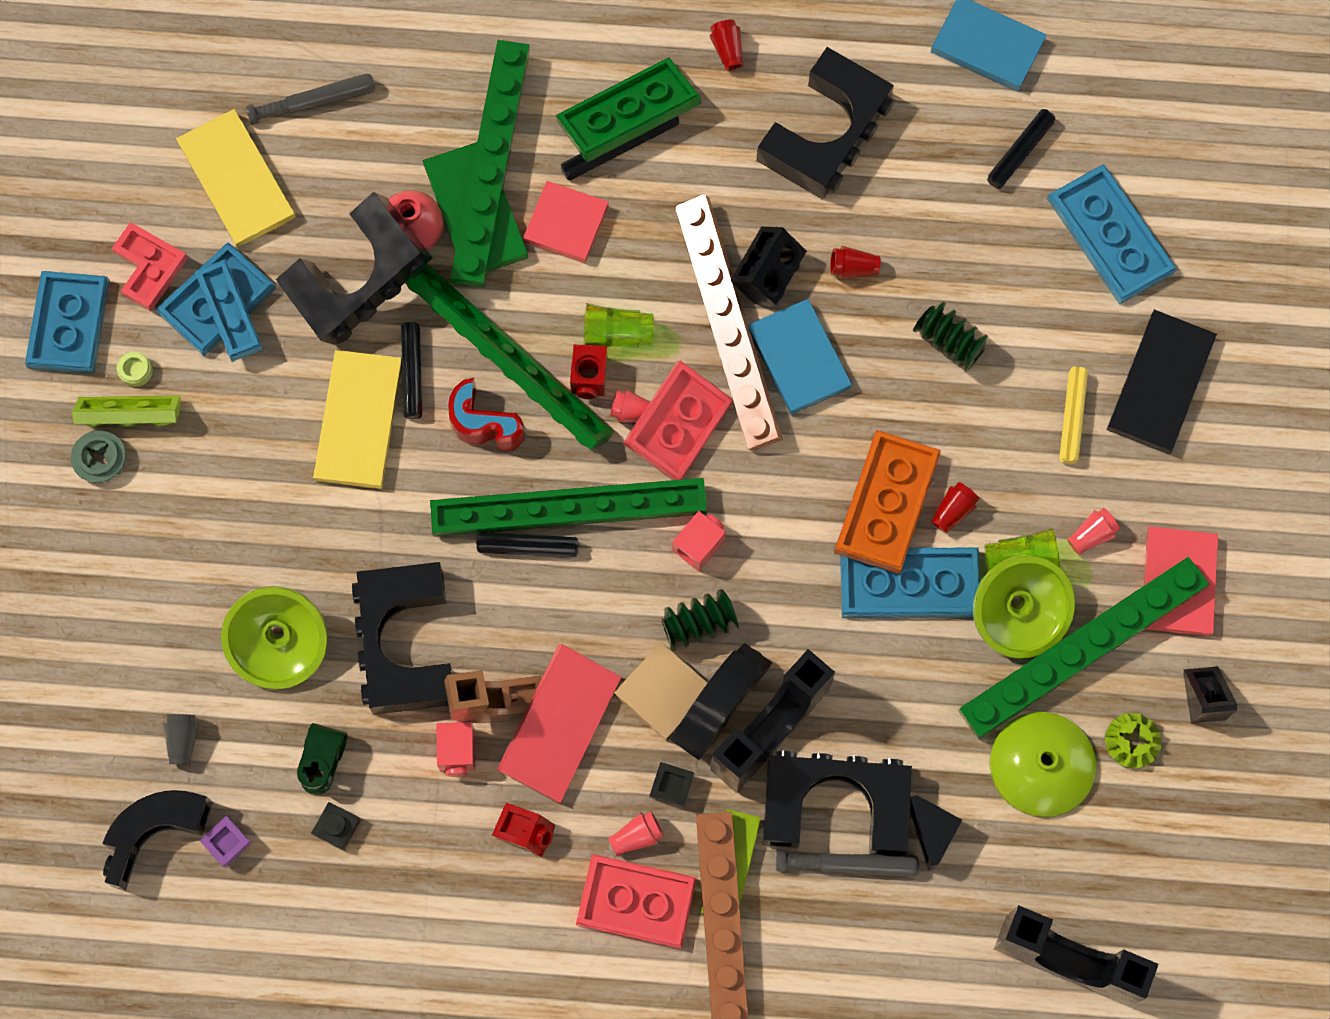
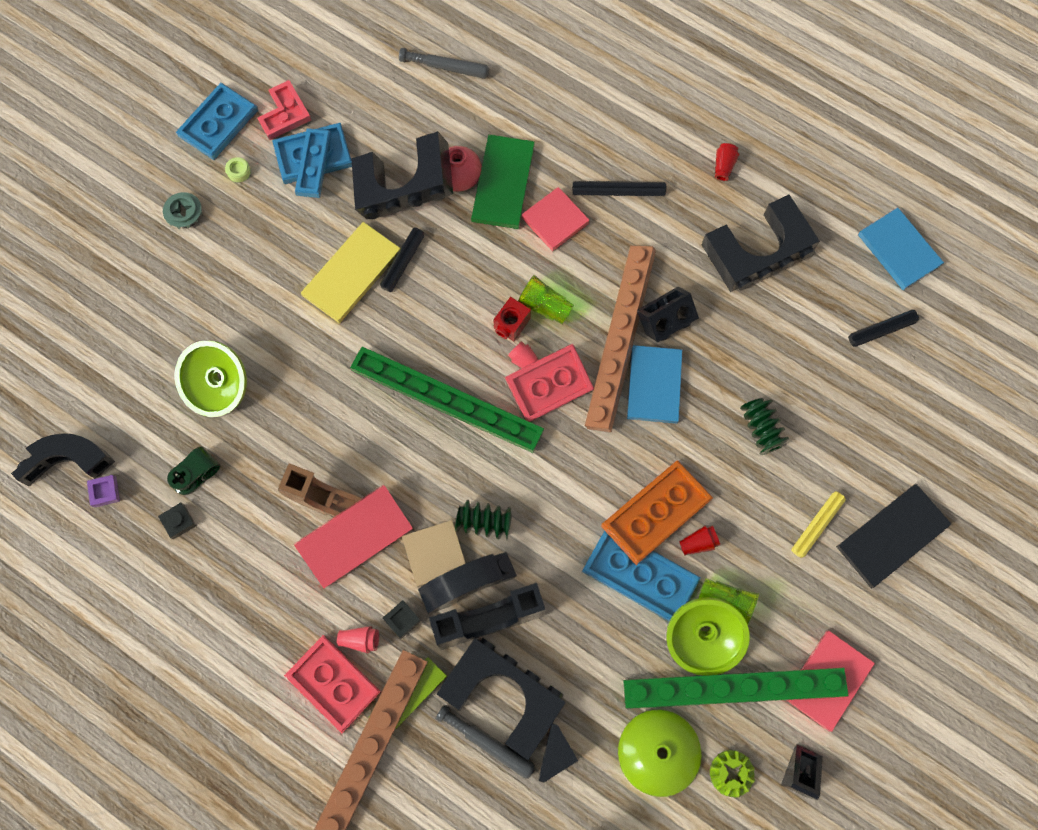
camera: 30 degrees right, 0 degrees up
lime plate [72,395,182,427] -> none
dark grey cone [163,714,199,765] -> none
light yellow tile [176,109,296,248] -> none
black arch [352,562,454,715] -> none
green plate [406,264,614,450] -> none
coral brick [436,722,475,777] -> none
red animal [448,378,525,451] -> none
green plate [450,40,530,288] -> none
black axle [476,533,579,557] -> none
red bracket [492,803,555,857] -> none
green tile [556,57,701,163] -> none
coral brick [672,511,726,572] -> none
red cone [830,246,881,279] -> none
dark azure tile [1047,164,1177,305] -> none
coral cone [1067,508,1120,555] -> none

